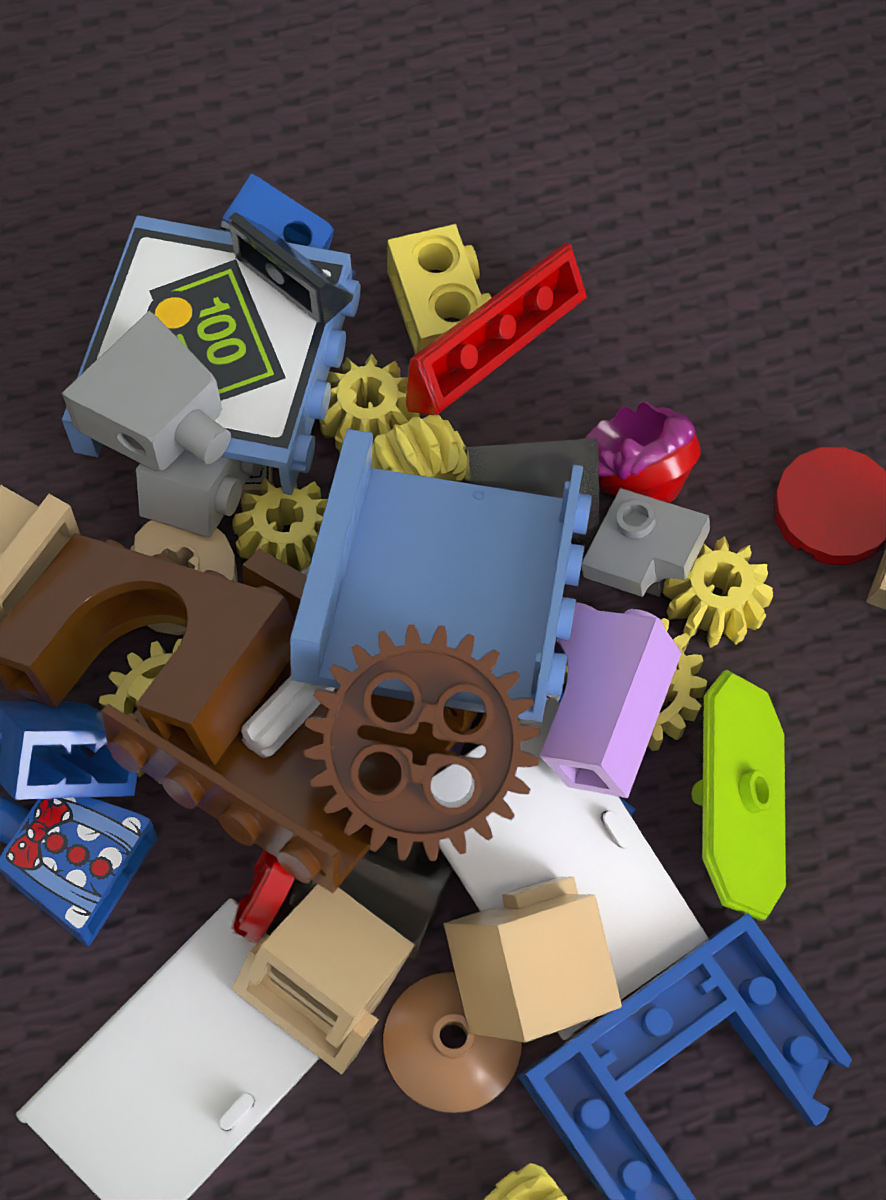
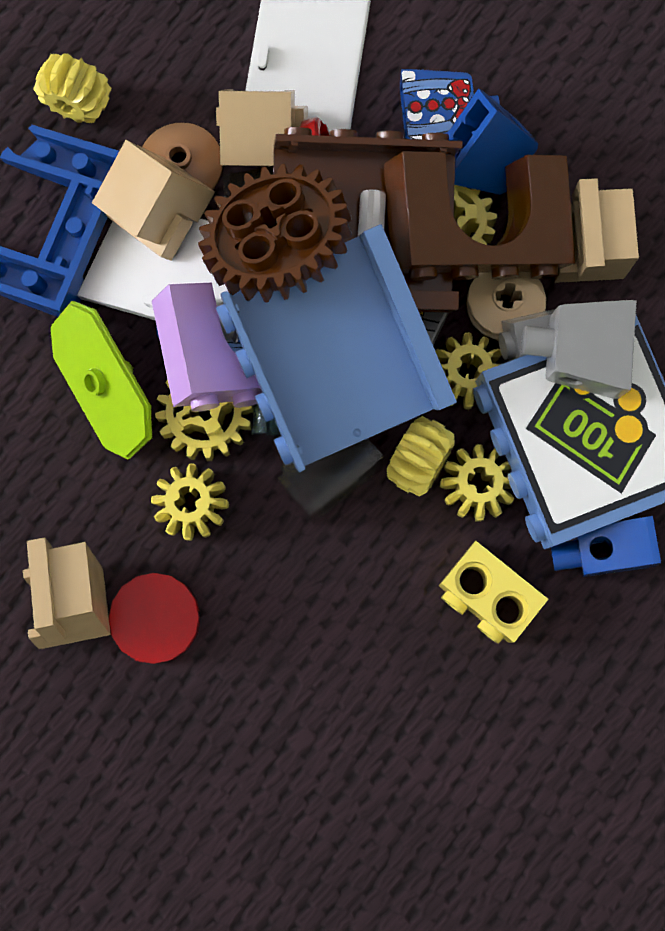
camera: 155 degrees right, 15 degrees up
black slope [229,212,354,326] -> none
red slope [406,244,587,415] -> none
magenta hair [579,401,701,503] -> none
light grey brick [581,488,710,597] -> none

